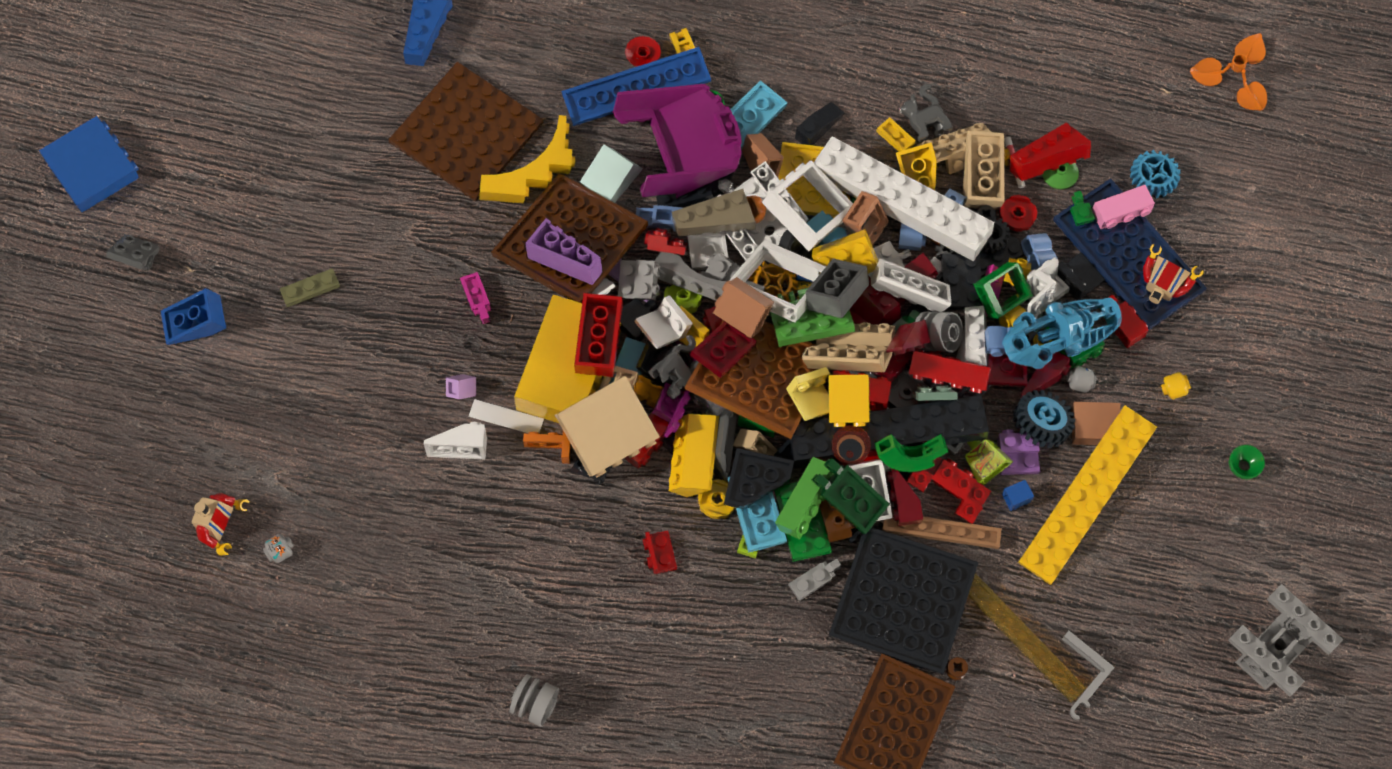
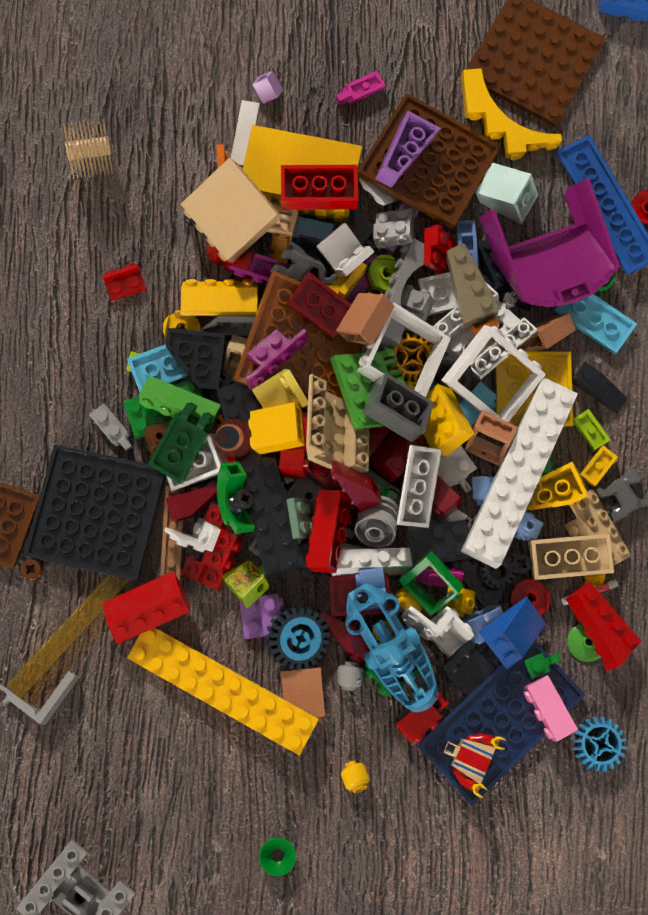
camera: 80 degrees right, 10 degrees up
white slope [424,422,487,460] -> none
blue panel [1002,480,1034,511] -> none
none -> tan piece [63,118,113,179]
none -> red slope [102,571,191,644]
none -> white bracket [164,517,221,552]
none -> black wheel [228,489,254,514]
none -> magenta bracket [246,329,308,390]
none -> blue slope [479,597,546,669]
none -> lime plate [573,409,611,451]

